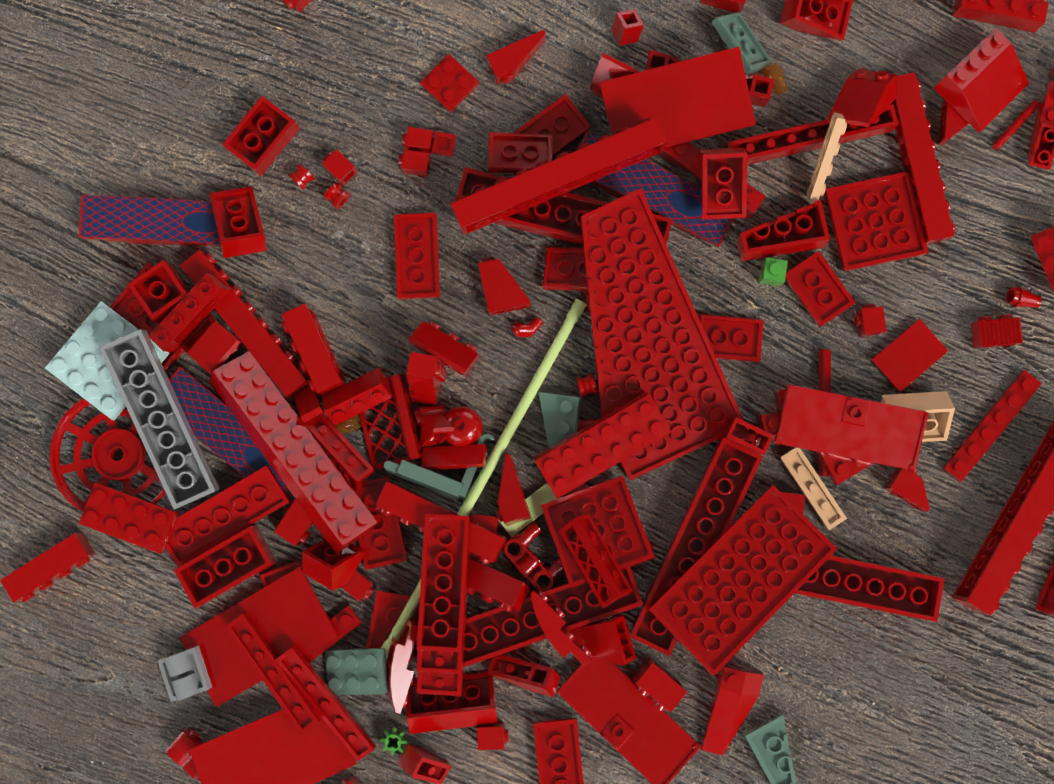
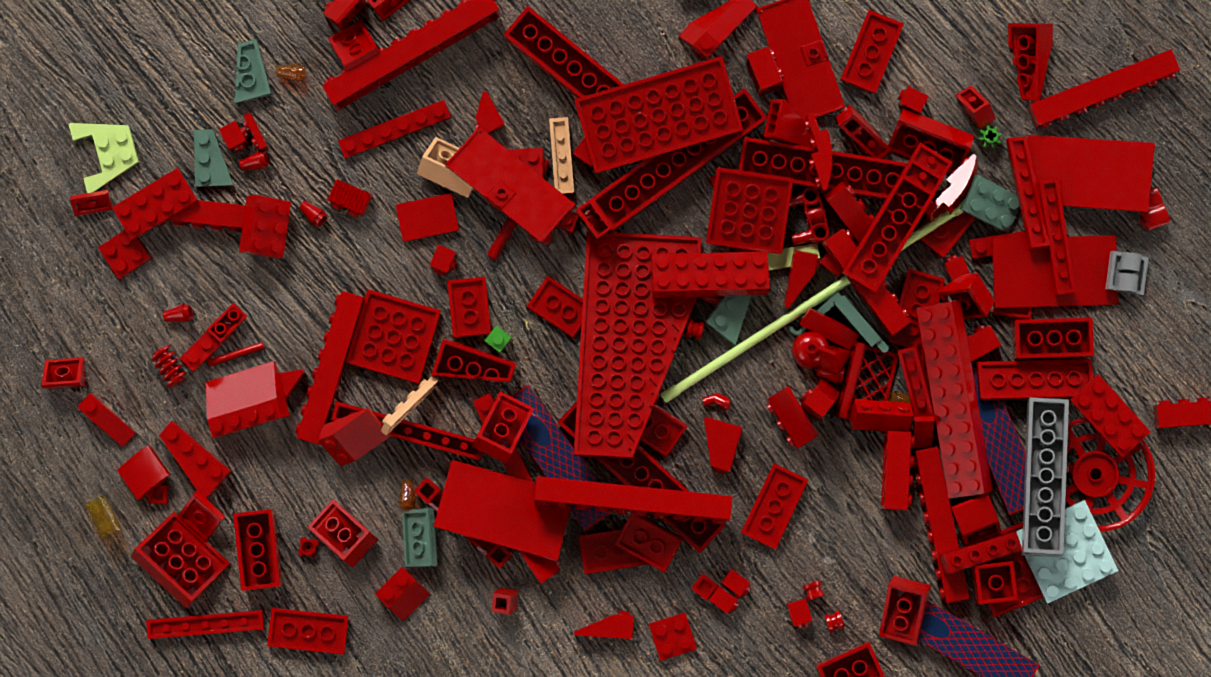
camera: 155 degrees left, 0 degrees up
red fence [559,514,633,608] -> none

